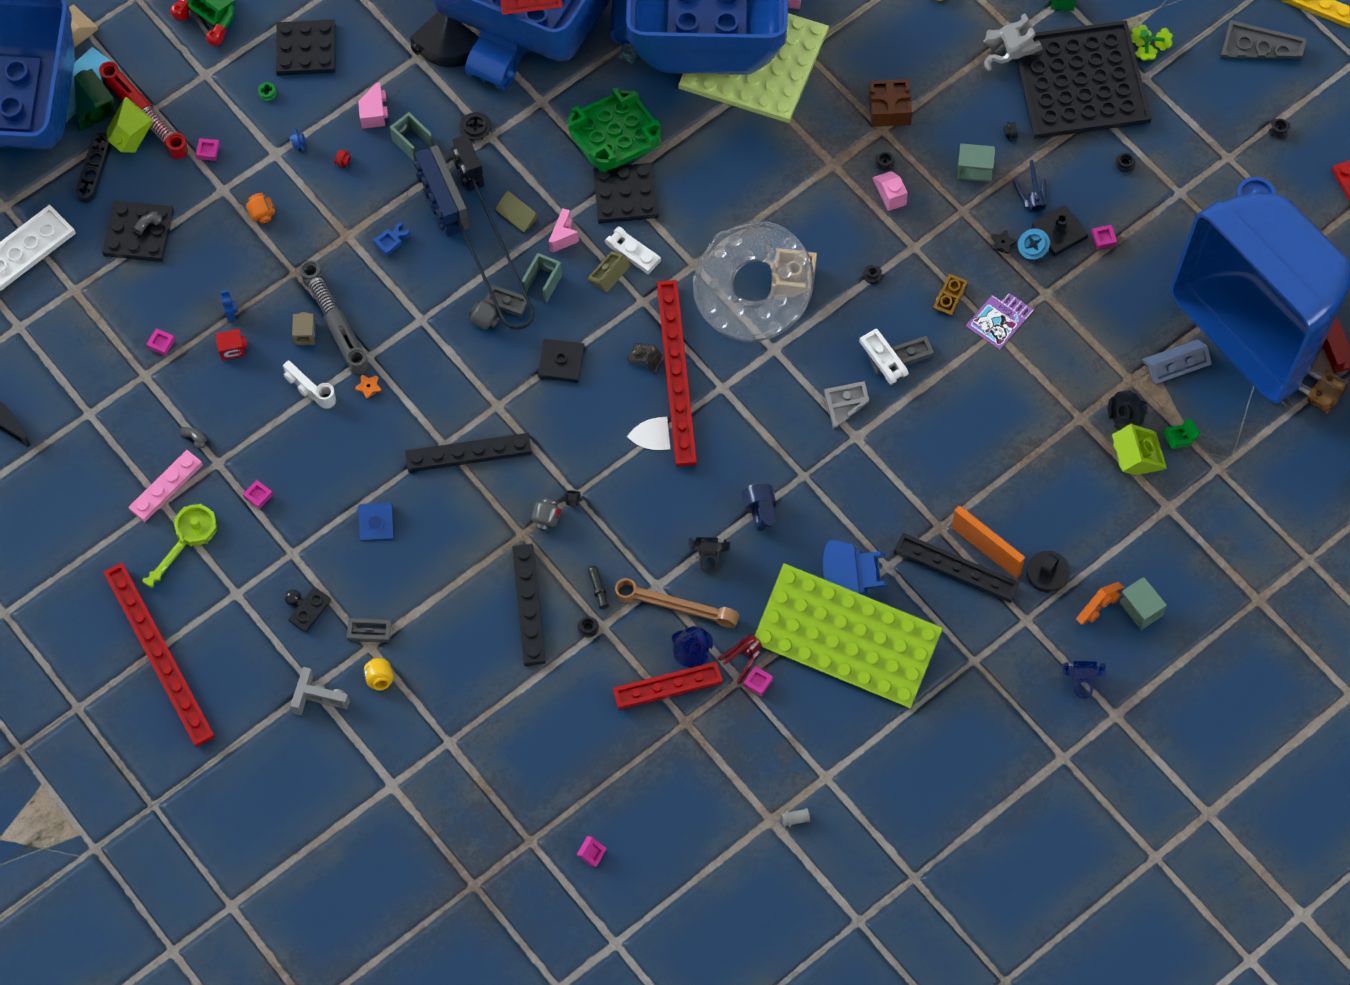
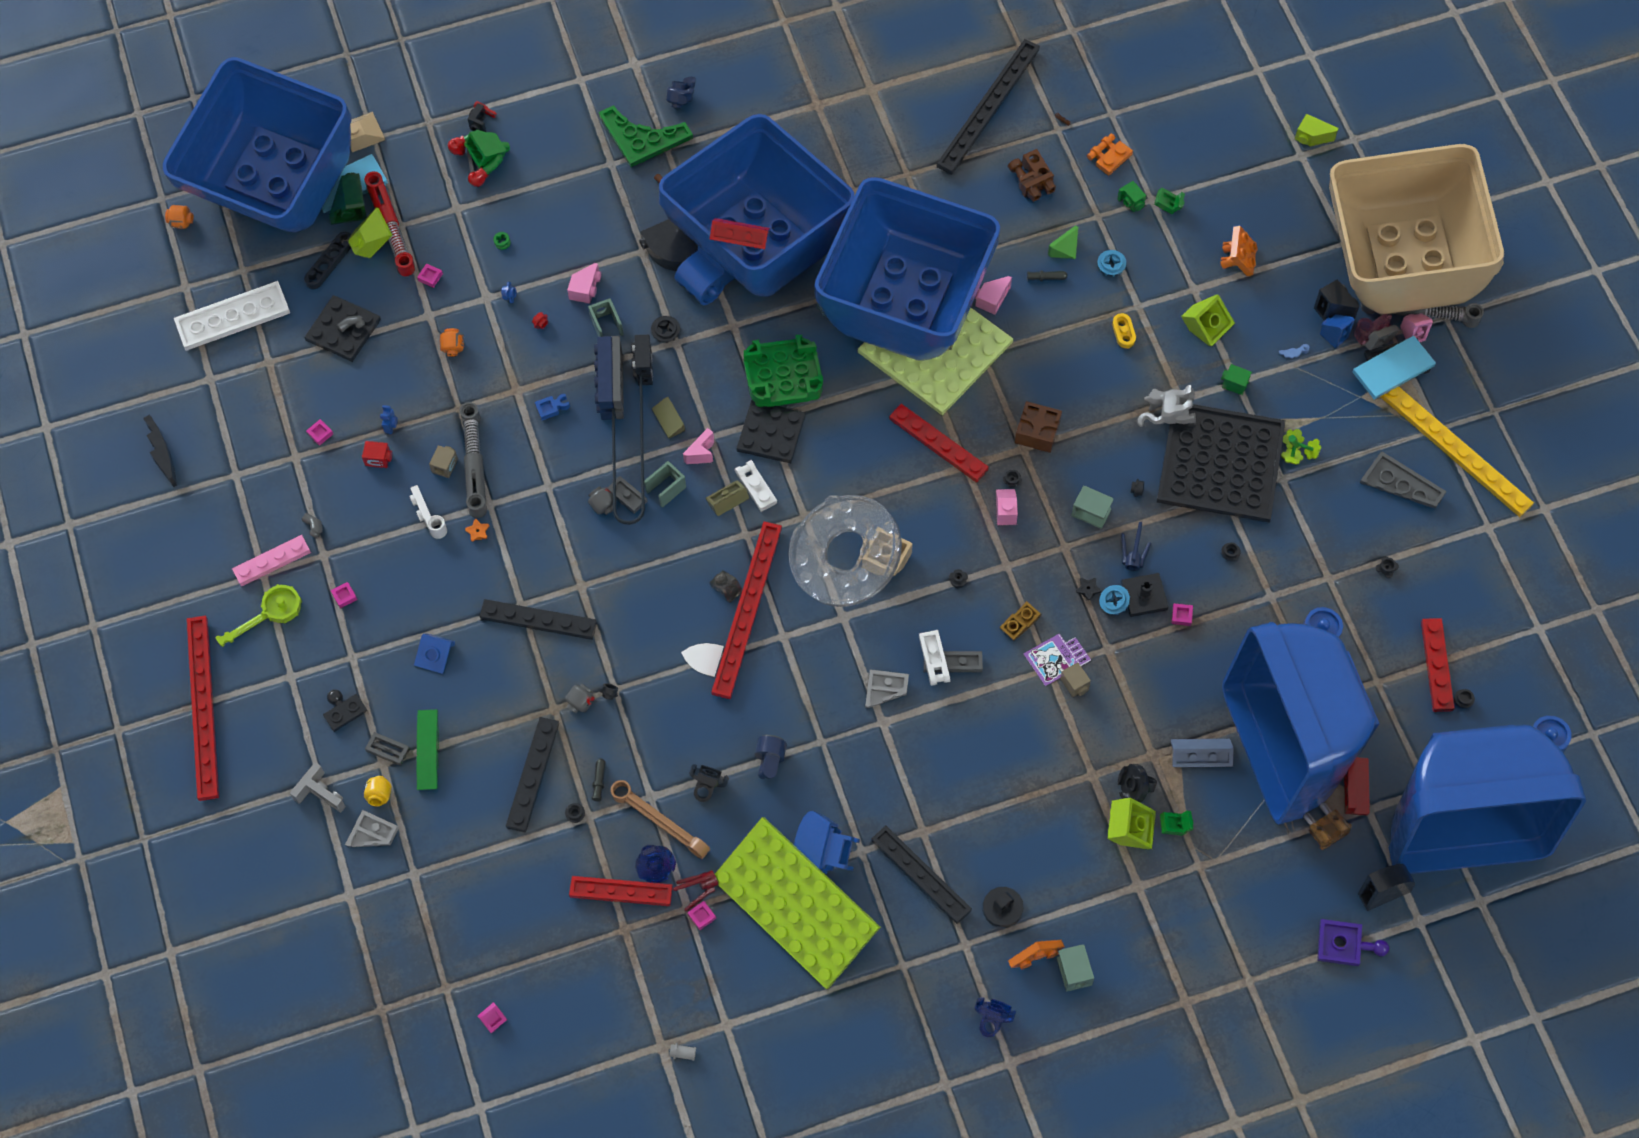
camera: 20 degrees right, 0 degrees up
black plate [276,20,335,76] -> none
black plate [538,339,585,383] -> none
orange tile [951,506,1025,580] -> none
none -> light grey wing [345,810,399,847]
none -> green slope [417,709,439,790]
none -> red plate [889,403,989,483]
none -> dark tan brick [1060,662,1091,697]

